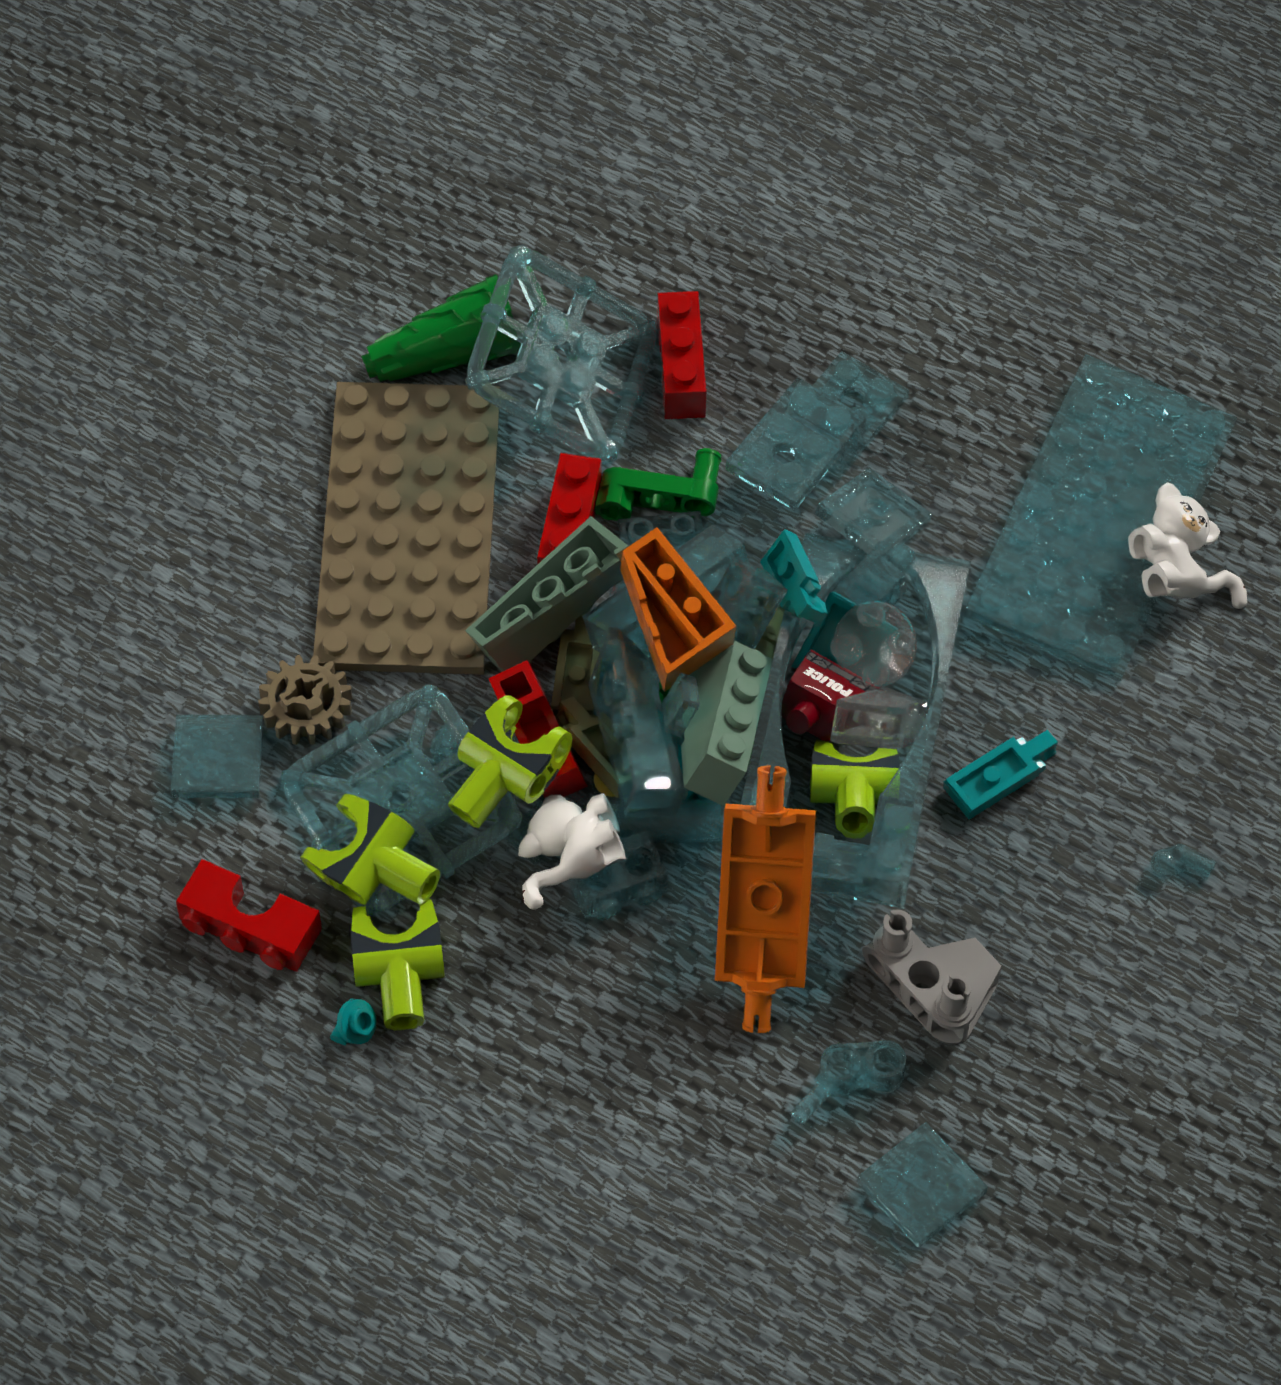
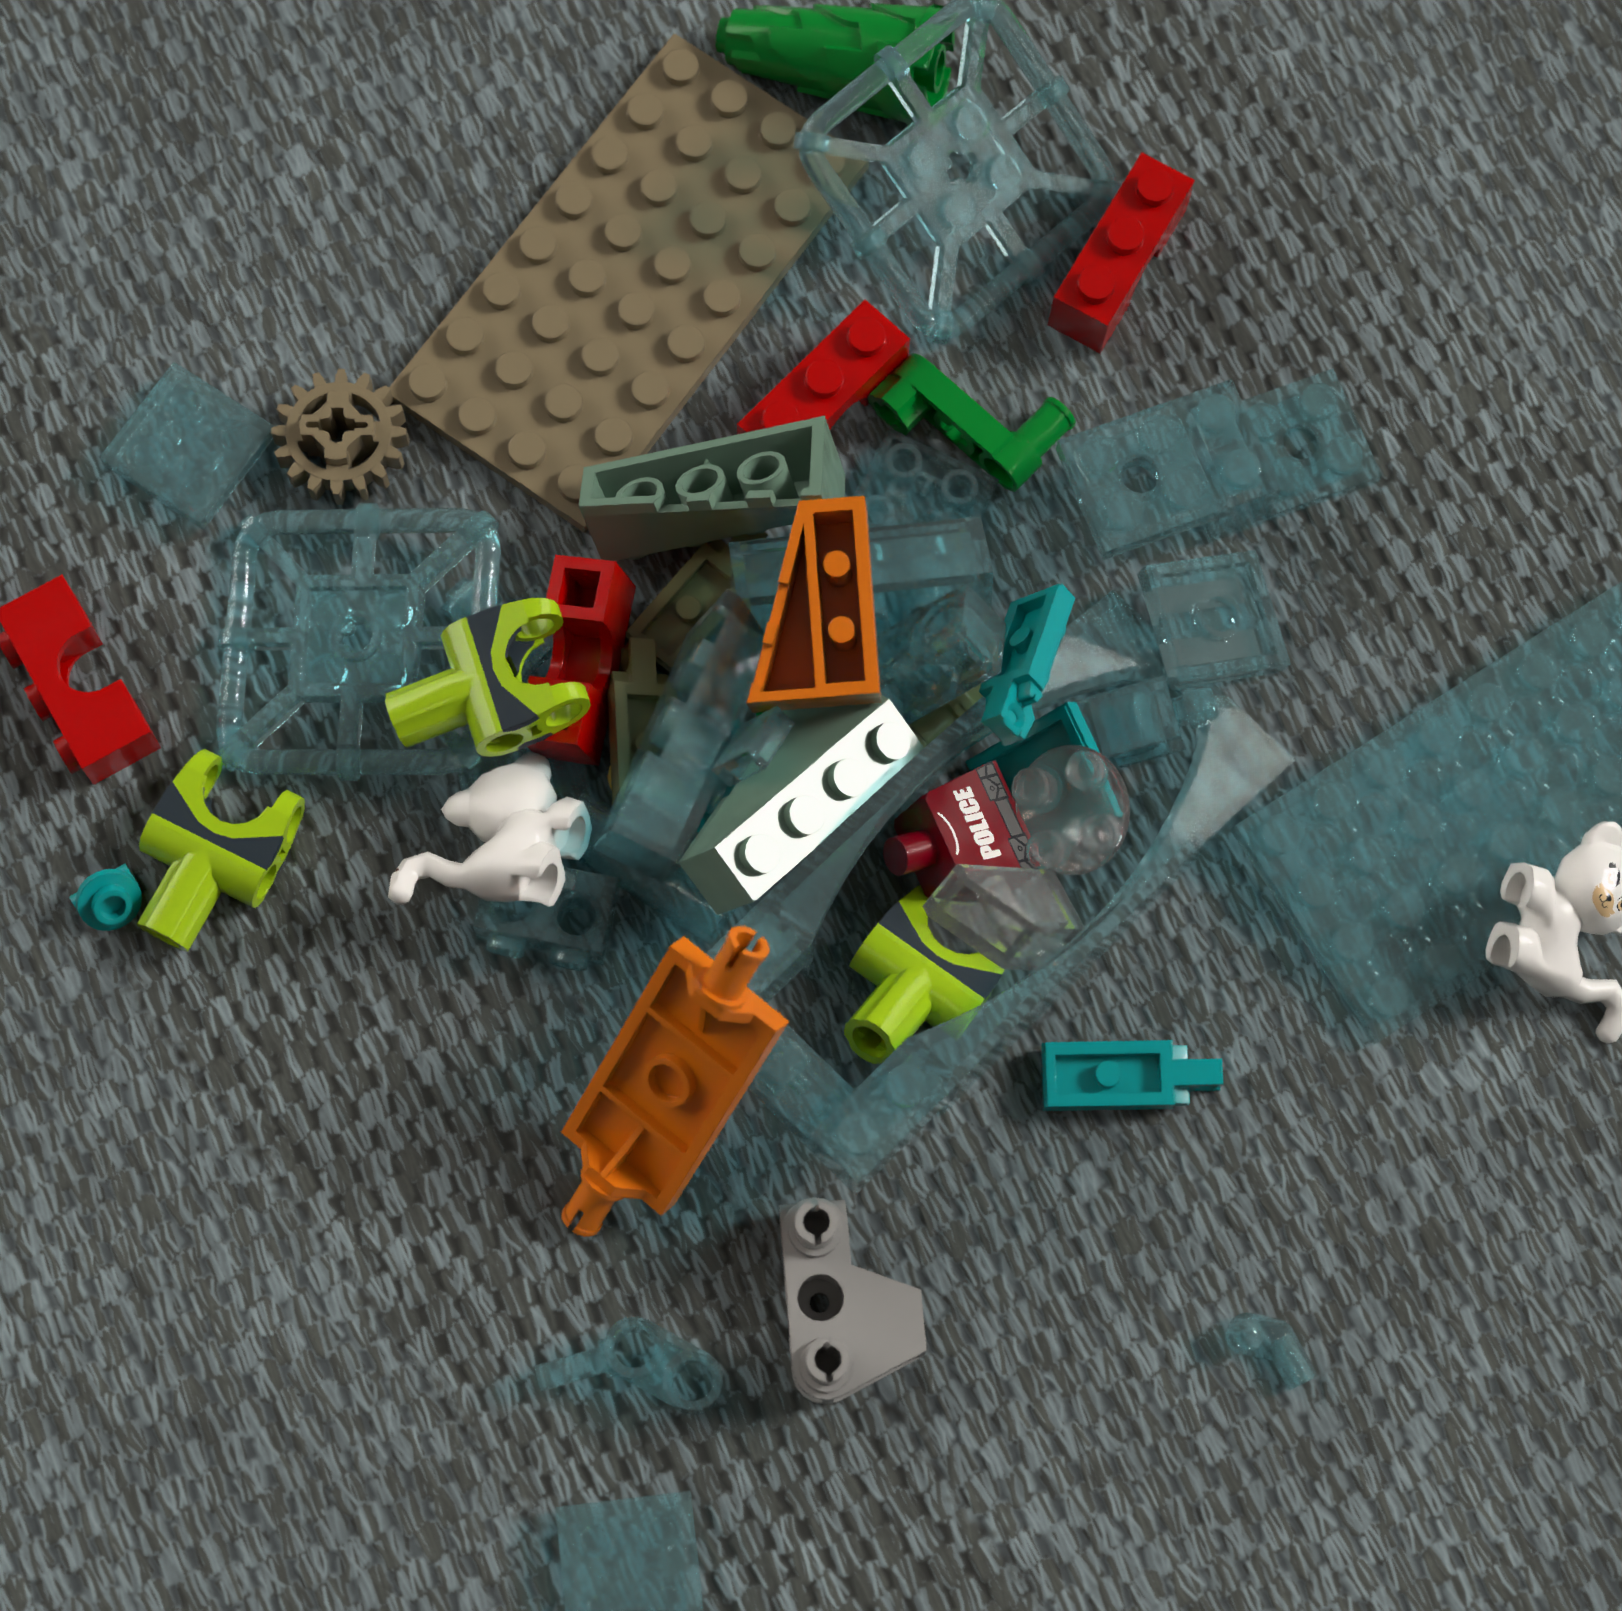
camera: 30 degrees right, 15 degrees up
lime connector [300,794,440,905] -> none

